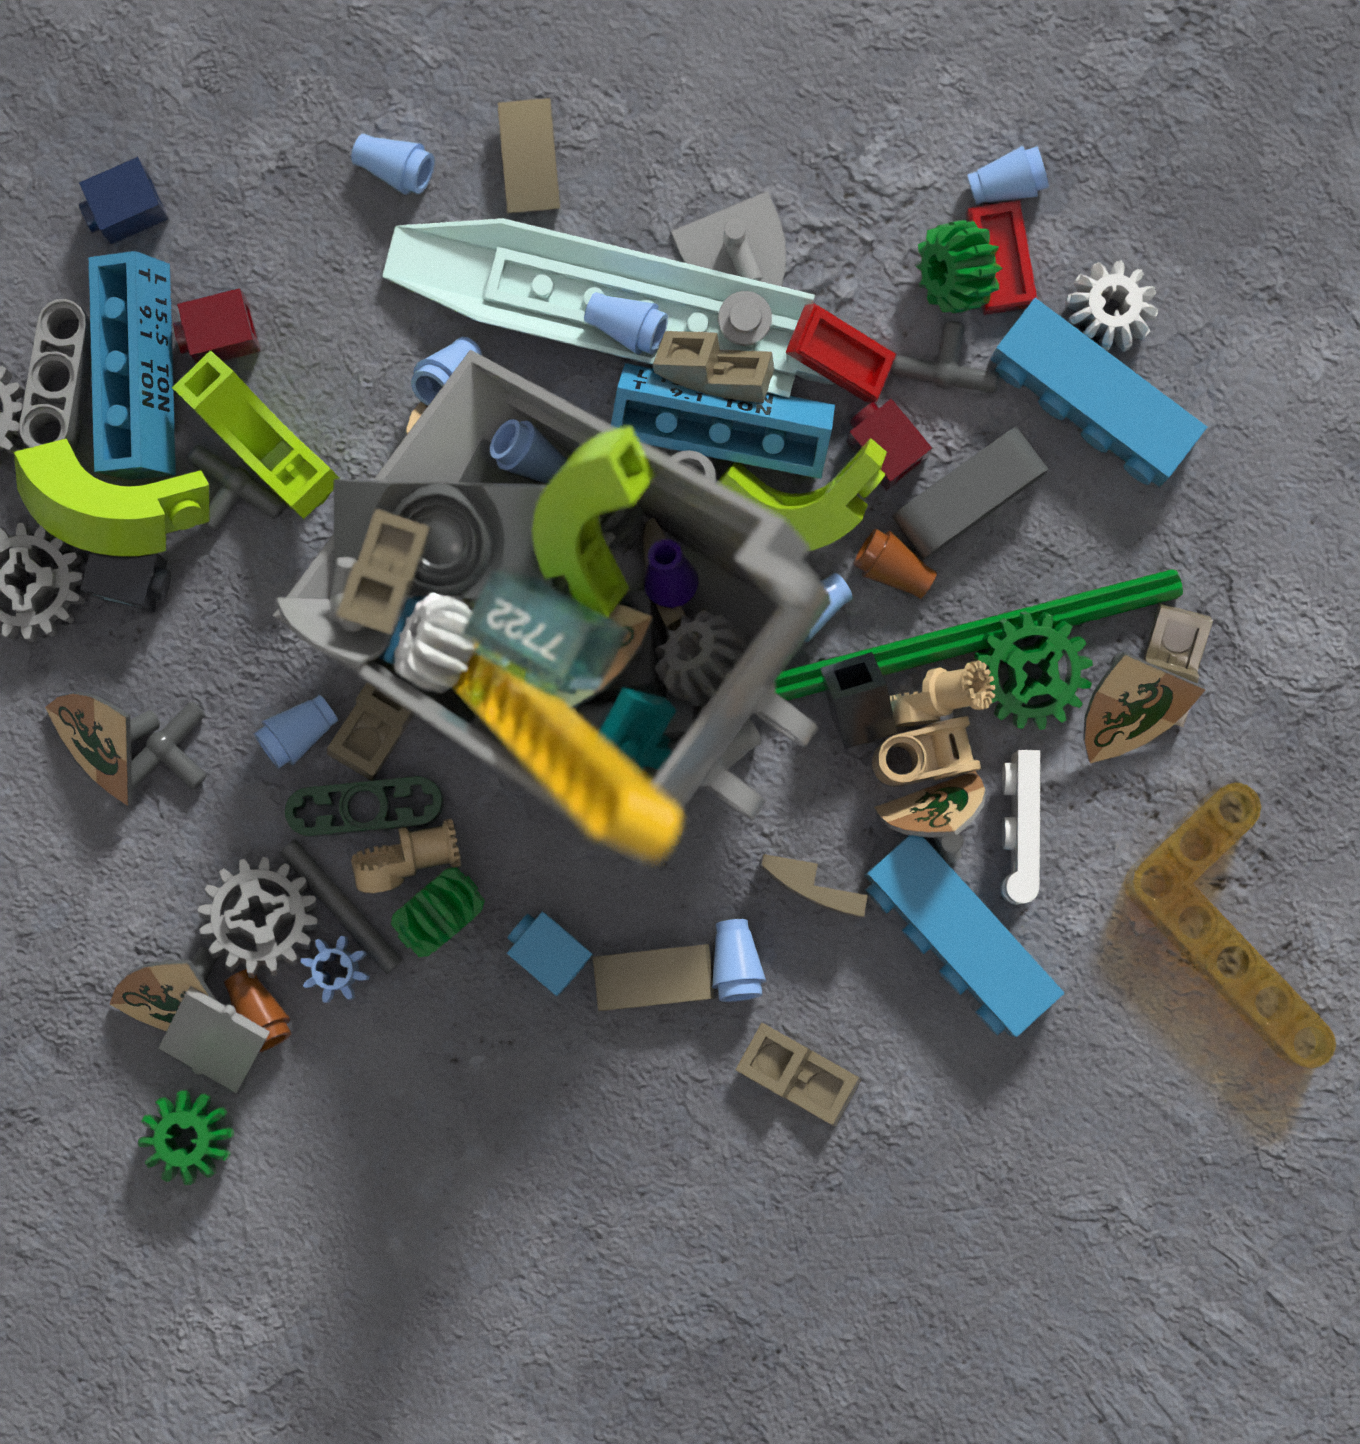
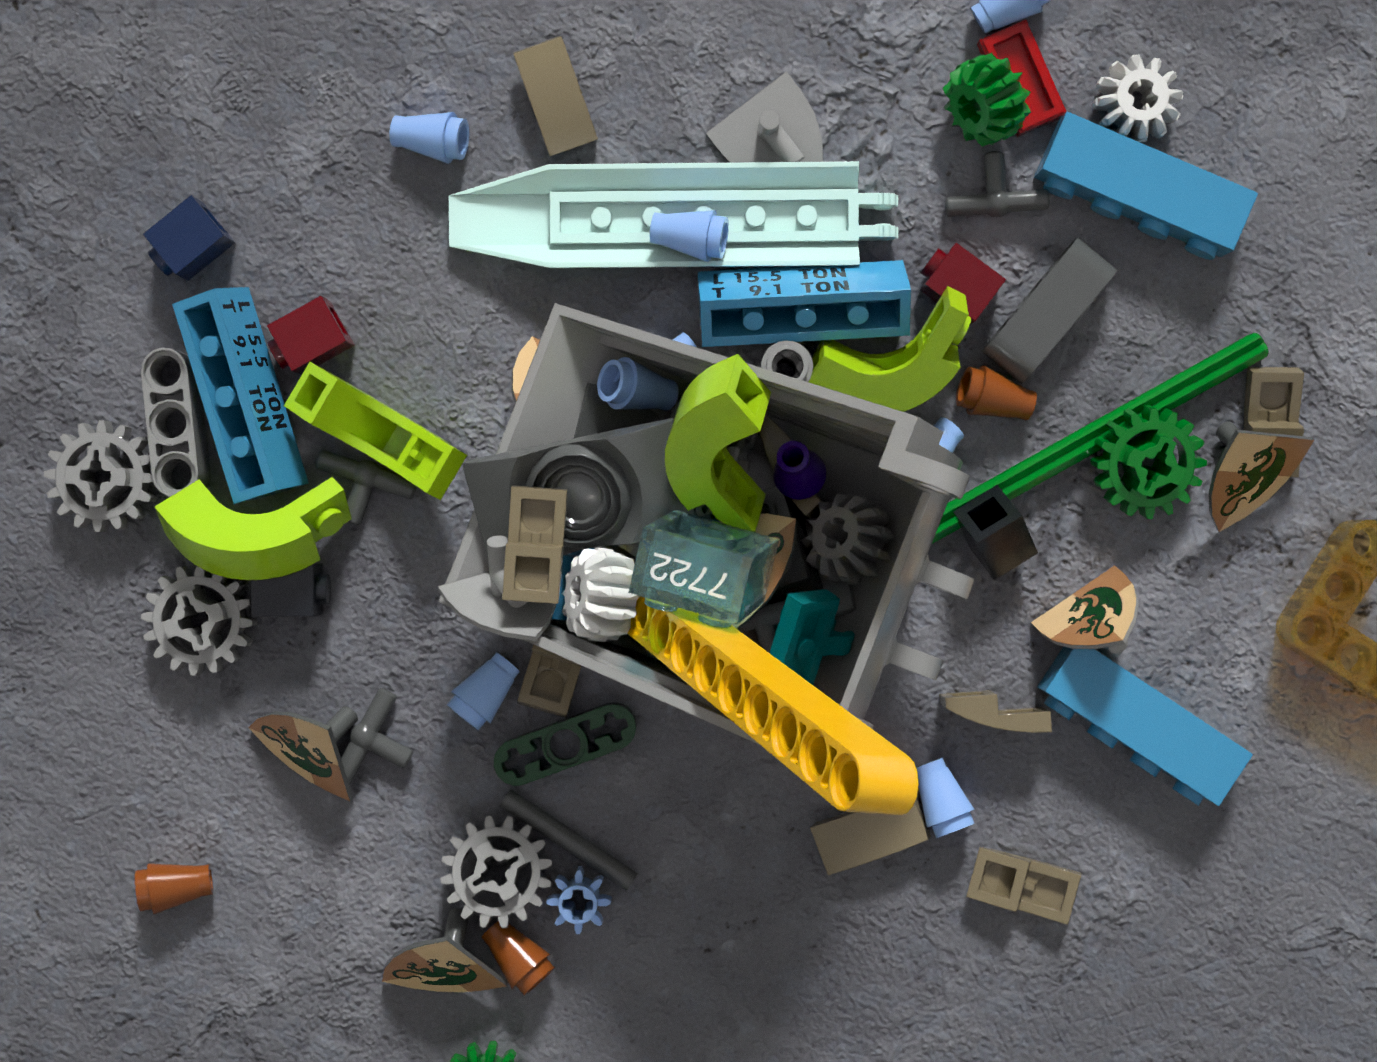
camera: 15 degrees left, 5 degrees up
light grey piece [159,986,270,1093] -> none
tan connector [351,819,461,893] -> none
green gear [390,867,485,957] -> none
light blue cone [411,337,482,406] -> none
dark azure brick [506,911,594,996] -> none
dark tan slope [653,331,774,403] -> none
light grey plate [718,291,772,346] -> none
red tile [785,303,896,403] -> none
tan piece [872,716,981,787] -> none
tan connector [890,660,995,727] -> none
white plate [1000,750,1040,905] -> none

